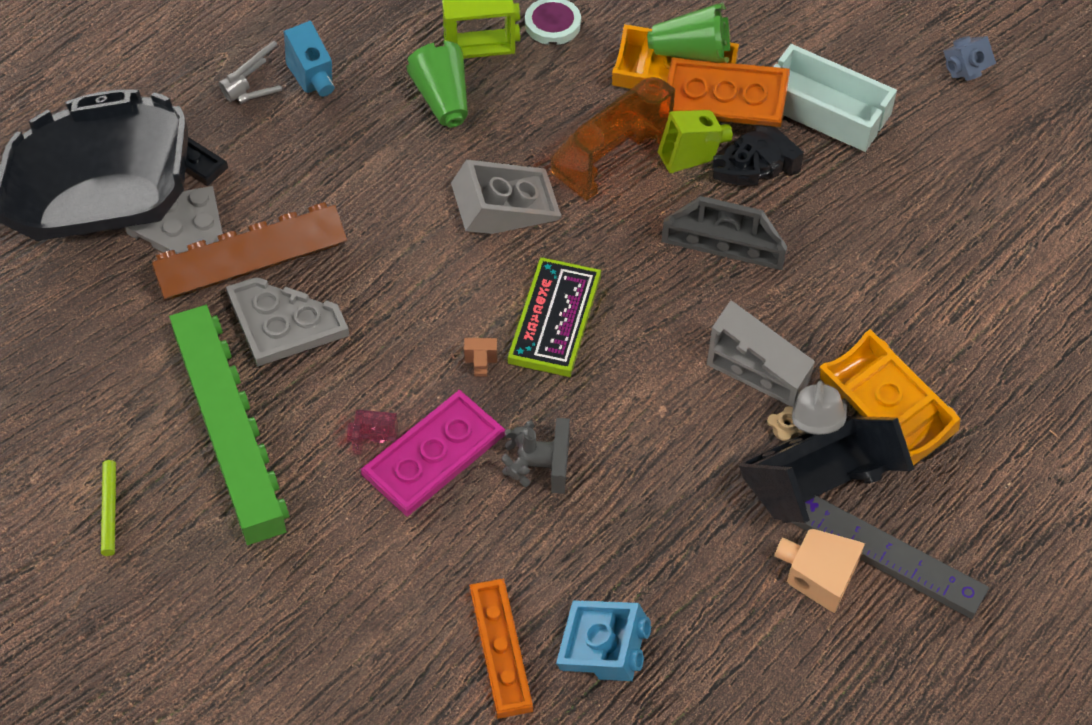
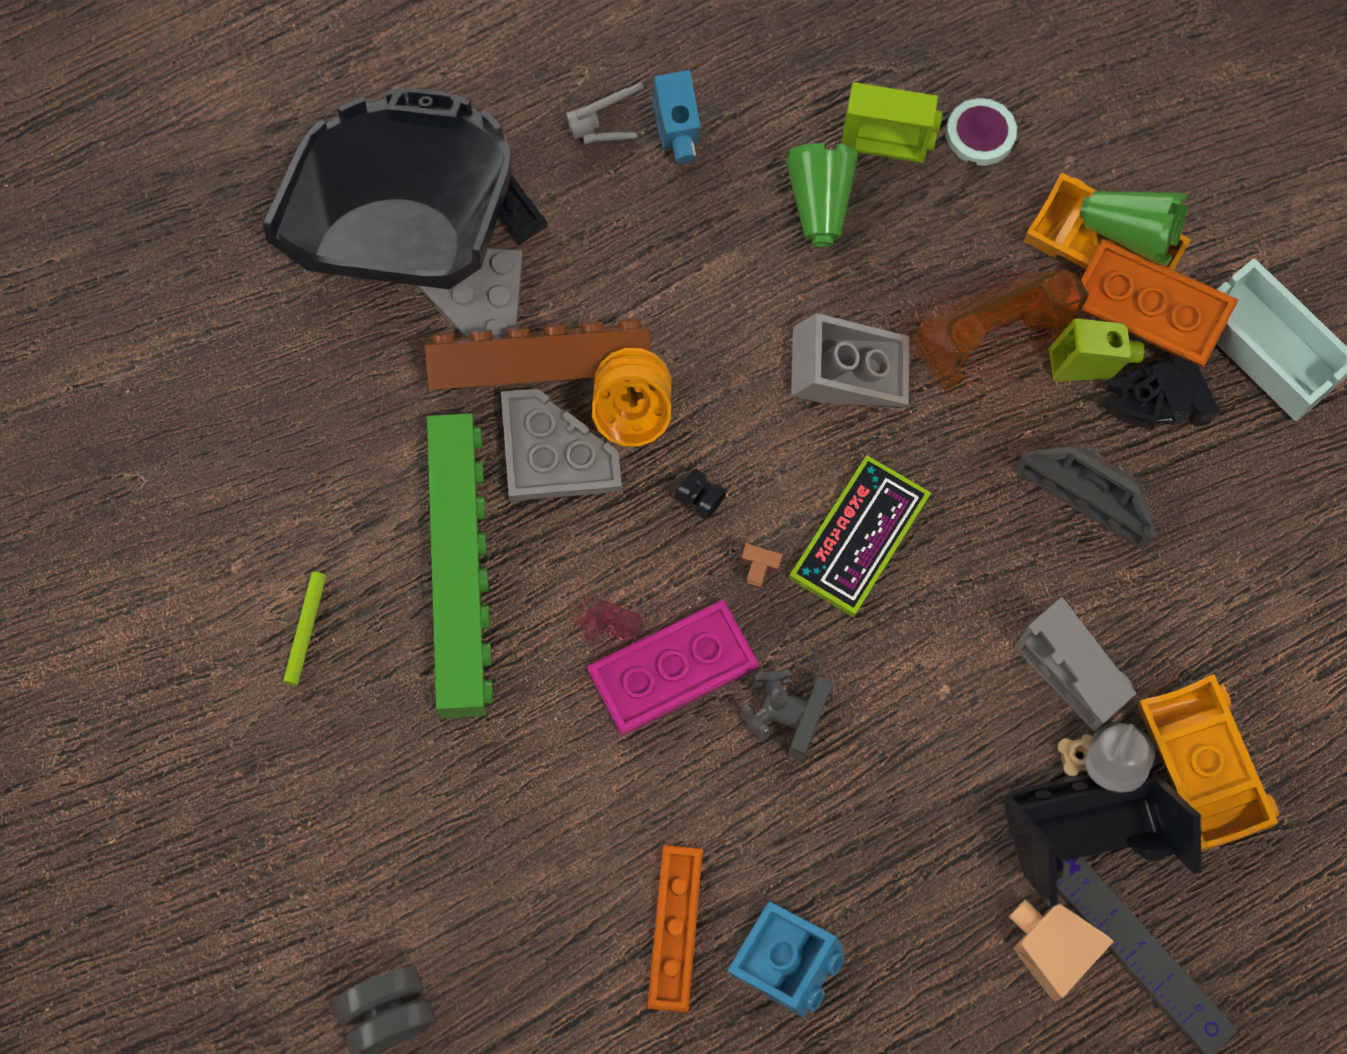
camera: 15 degrees right, 15 degrees up
none -> light orange wheel [592,348,671,447]
none -> black wheel [675,468,727,520]

